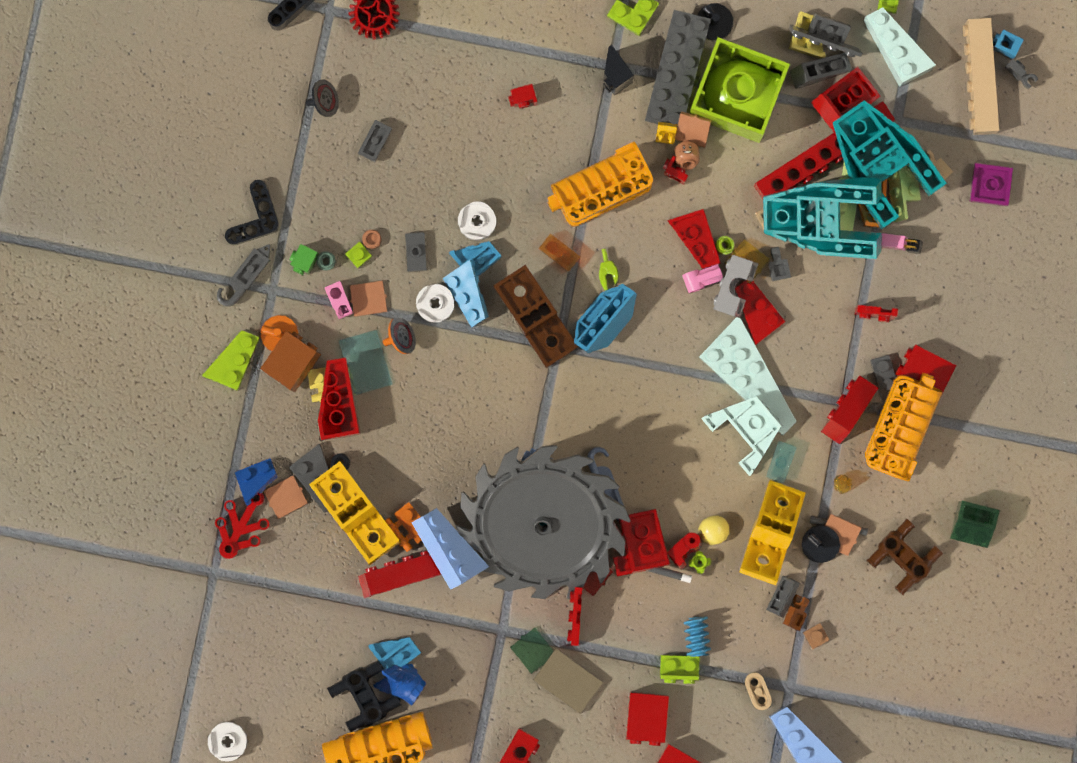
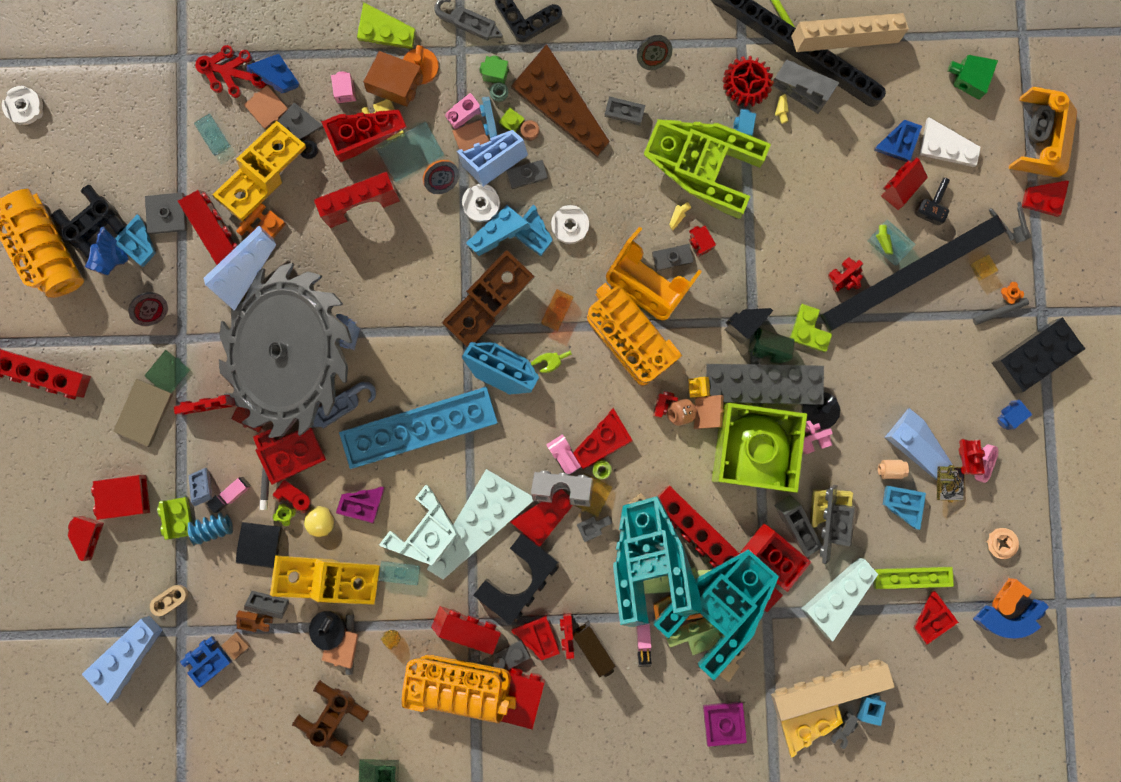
camera: 75 degrees right, 0 degrees up
none -> shield [128,292,168,326]
none -> dark grey plate [145,193,187,234]
none -> blue plate [180,636,232,688]
none -> sand blue plate [188,468,213,507]
none -> clear light blue plate [194,114,231,156]
none -> piece [206,477,251,513]
none -> black slope [236,522,282,568]
none -> red arch [314,172,400,228]
none -> bright pink brick [331,71,356,103]
none -> magenta wing [336,486,385,524]
none -> dark azure plate [339,387,498,469]
none -> light blue wedge [457,130,528,187]
none -> black arch [473,532,559,624]
none -> dark azure wing [480,96,497,140]
none -> reddish brown wing [511,44,610,158]
none -> red wing [511,616,560,661]
none -> dark brown brick [573,621,616,678]
none -> light orange windscreen [606,227,702,320]
none -> lime wedge [643,119,771,219]
none -> dark grey plate [652,244,693,271]
none -> light yellow bar [669,202,691,230]
none -> dark azure brick [733,109,756,136]
none -> clear green slope [748,328,795,365]
none -> yellow wing [780,704,843,758]
none -> bright pink hips [803,421,833,455]

